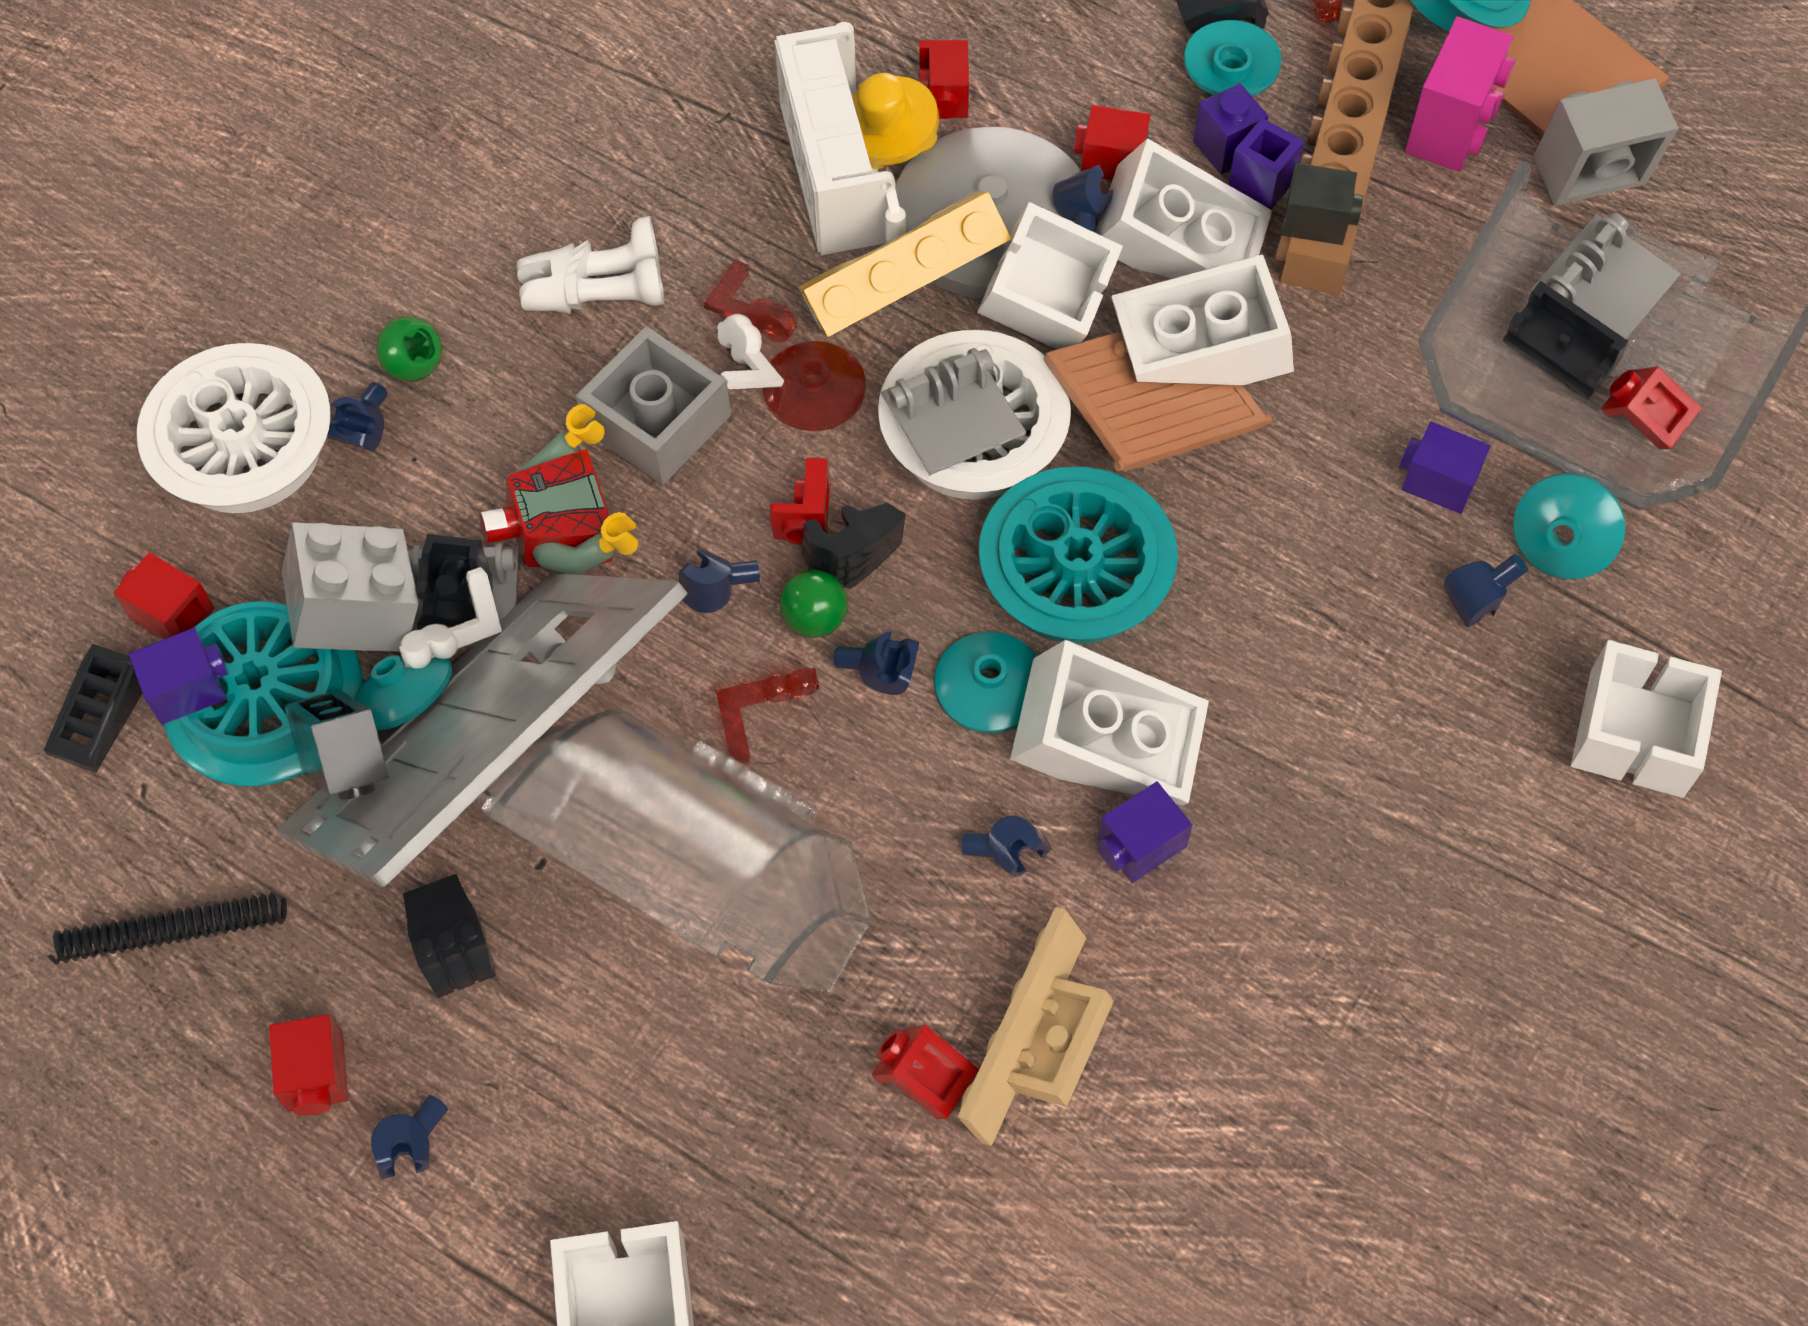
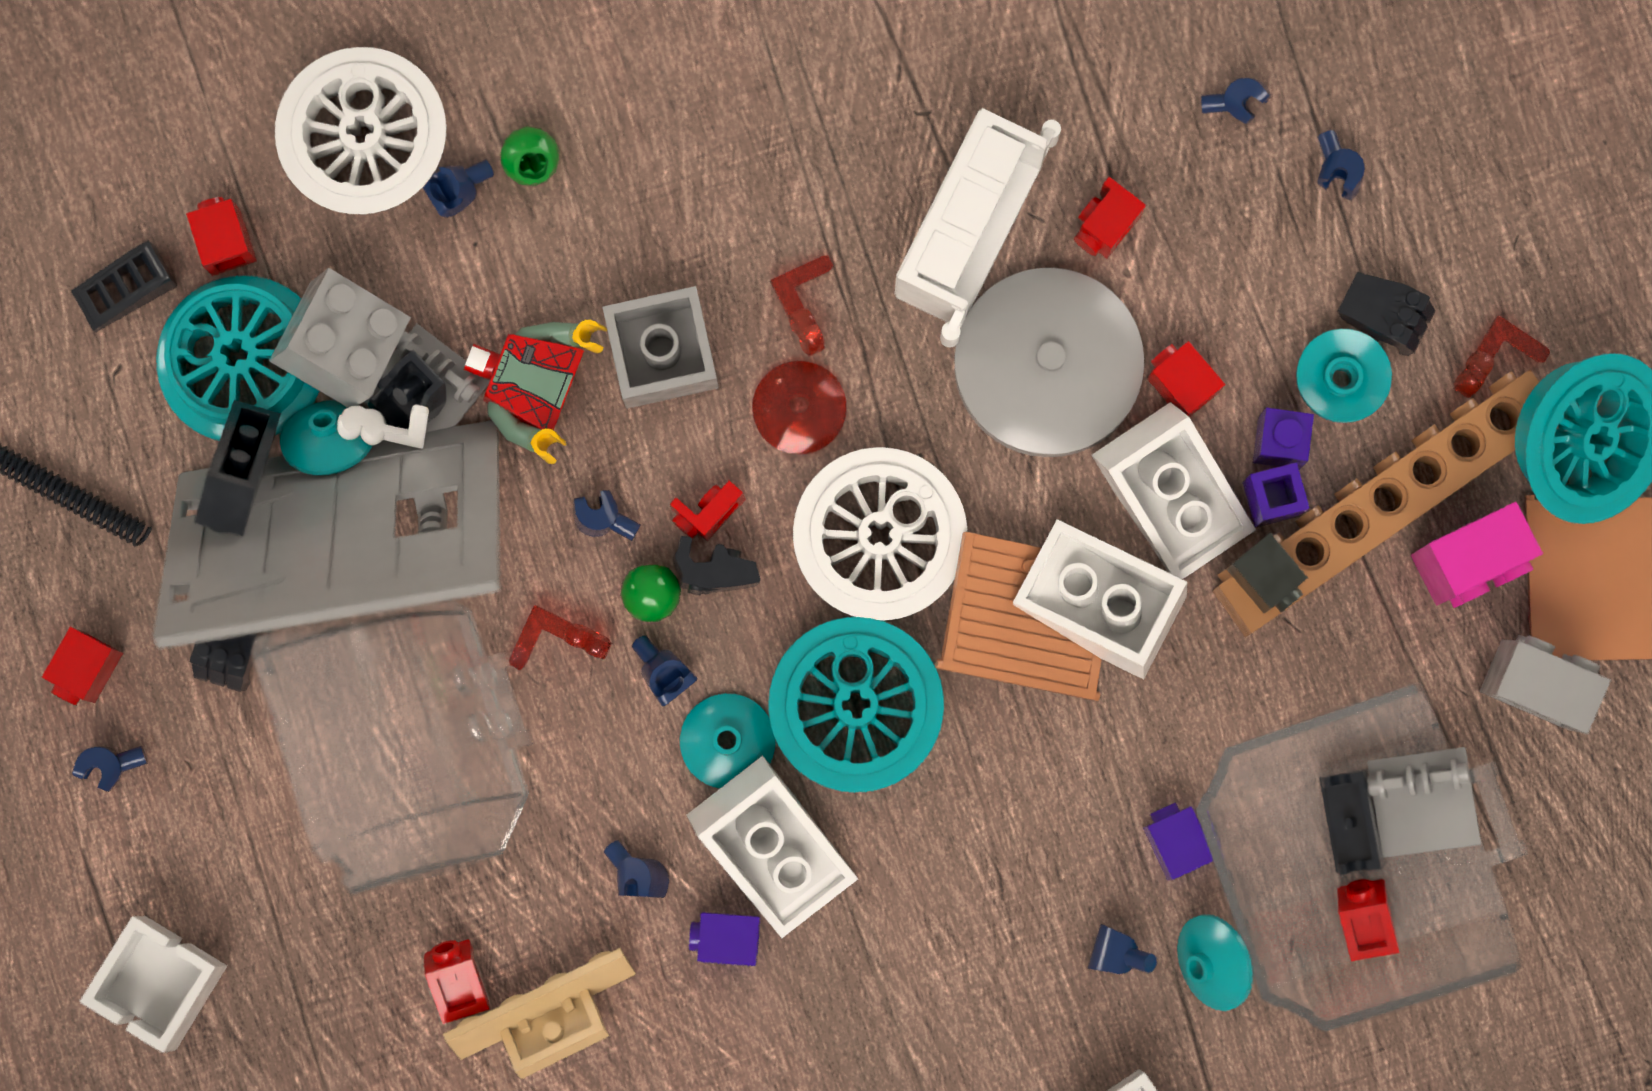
camera: 40 degrees right, 20 degrees up
dark purple brick [129,628,229,725] -> none
white piece [517,216,665,314] -> none
white piece [717,314,784,389] -> none
yellow arch [798,191,1011,337] -> none
yellow plate [852,73,939,169] -> none
light grey hinge [881,348,1026,476] -> none
white piece [977,202,1123,349] -> none
dark blue piece [1053,165,1113,233] -> none

